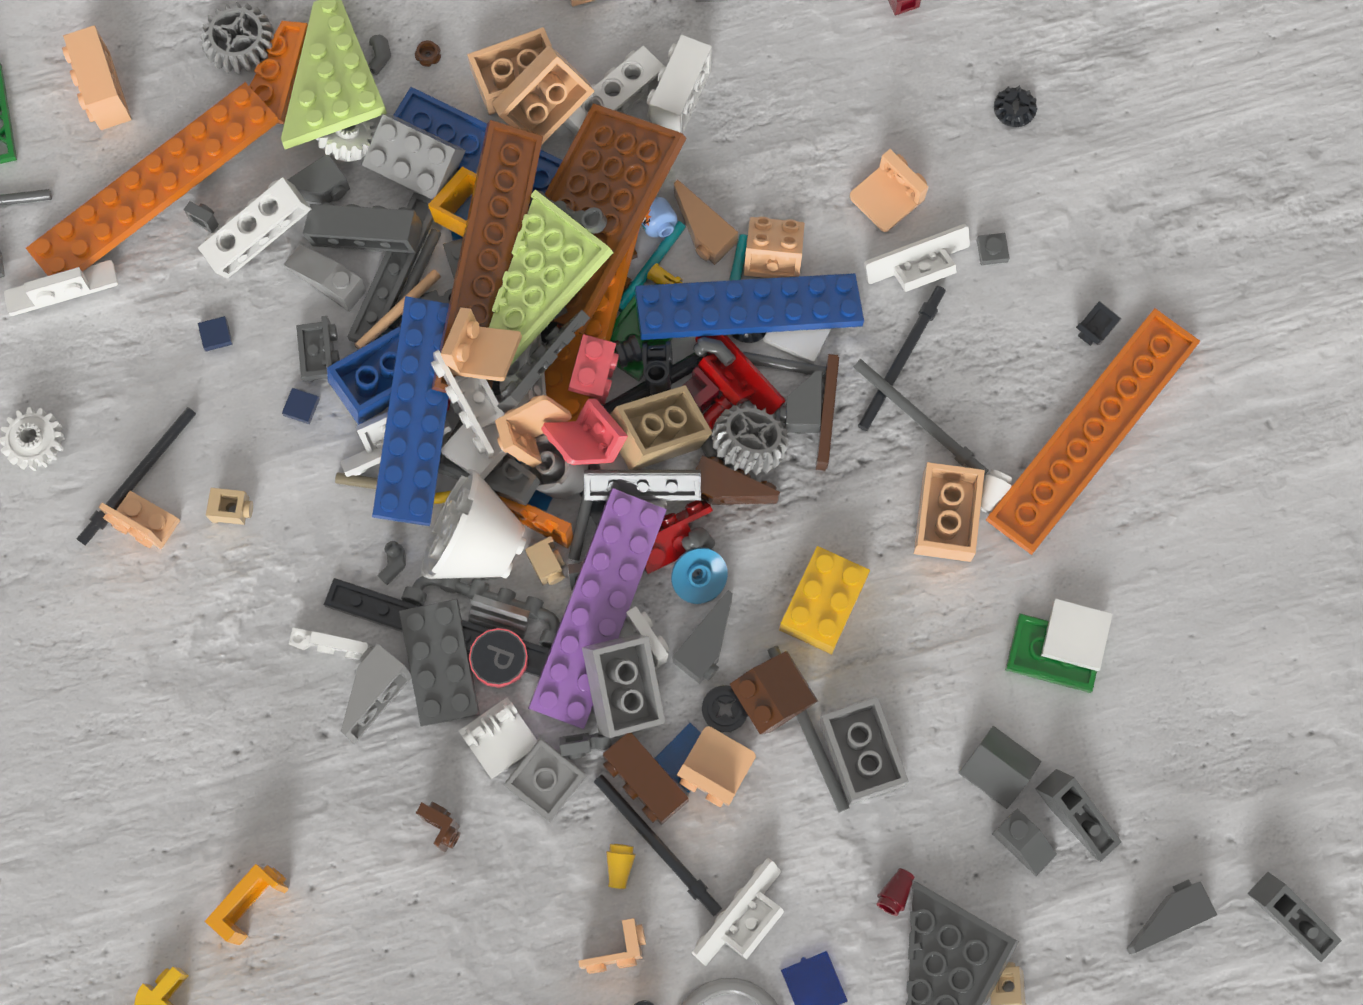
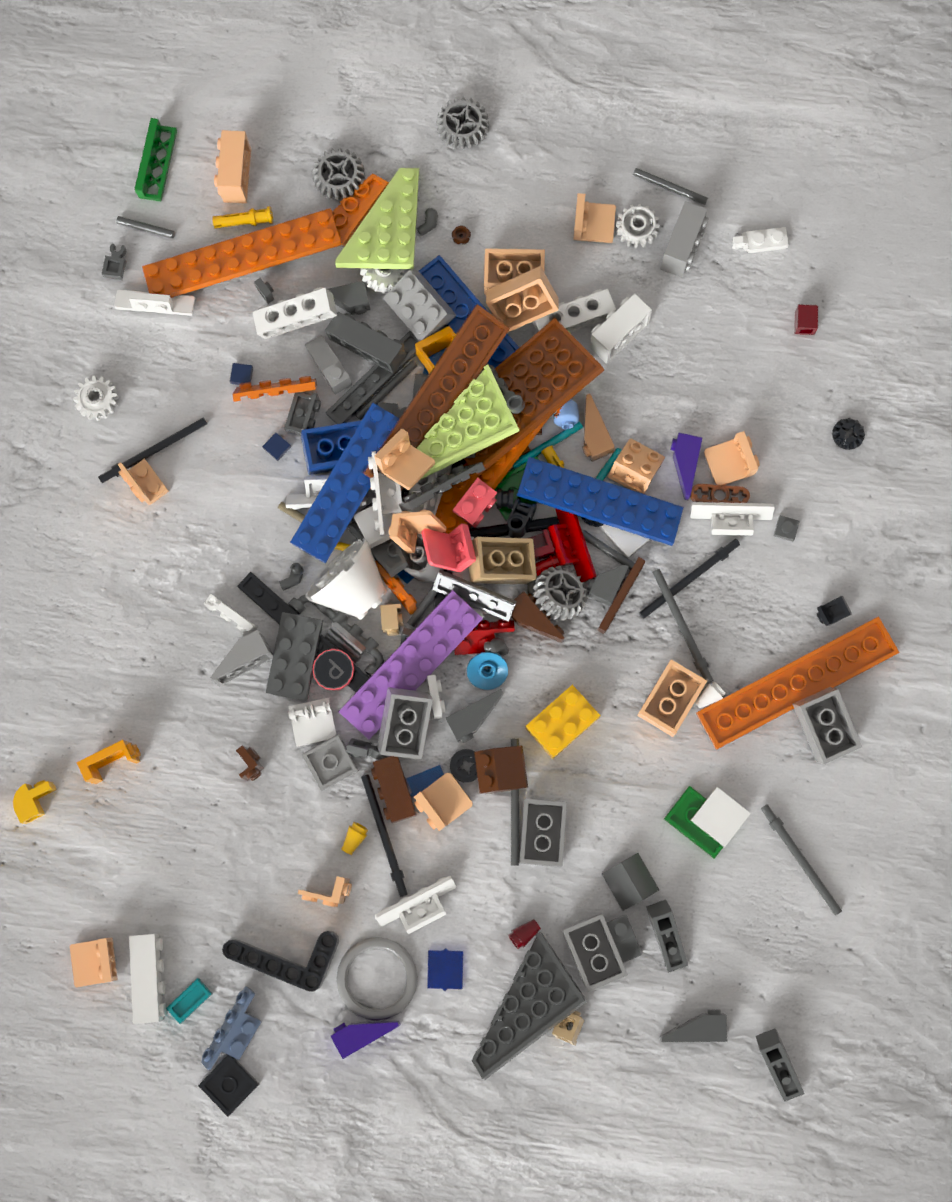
camera: 30 degrees right, 5 degrees up
tan brick [206,488,253,525] -> none
light nougat bar [354,269,441,350] -> none
dark grey arm [693,337,736,367] -> none
none -> yellow pin [212,206,273,229]
none -> orange wing [232,376,317,402]
none -> light grey brick [562,914,628,992]
none -> dark purple slope [670,433,702,500]
none -> dark orange beam [690,484,750,503]
none -> dark grey bar [761,804,842,915]
none -> light grey brick [793,687,862,764]

